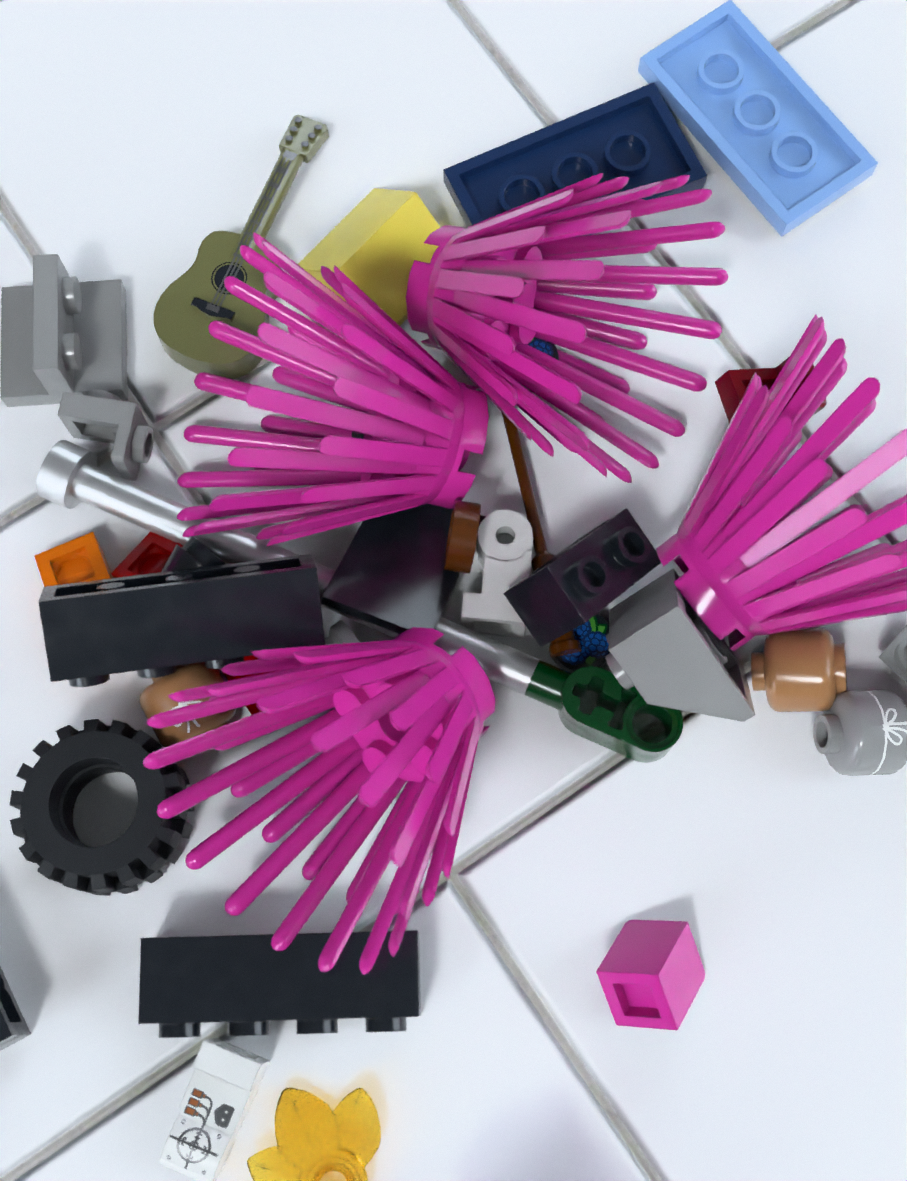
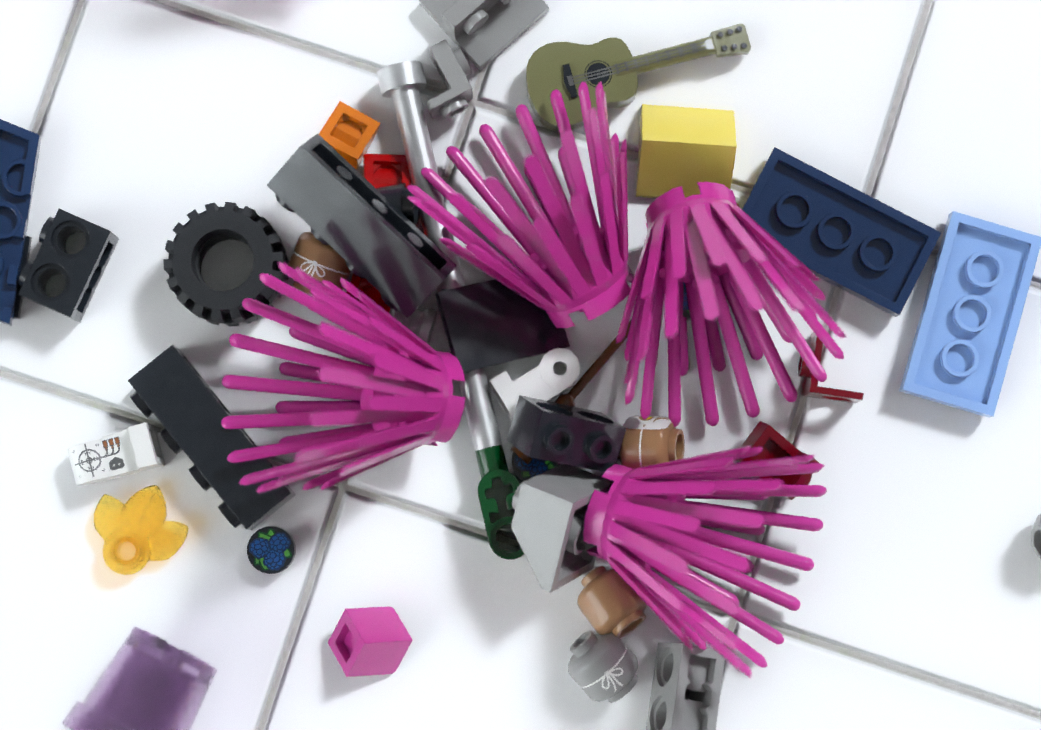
camera: 45 degrees right, 10 degrees up
reddish brown piece [444,500,481,574] -> none
none -> tile [247,526,296,574]
none -> medium nougat head [617,415,685,469]
none -> dark red bracket [798,332,864,404]

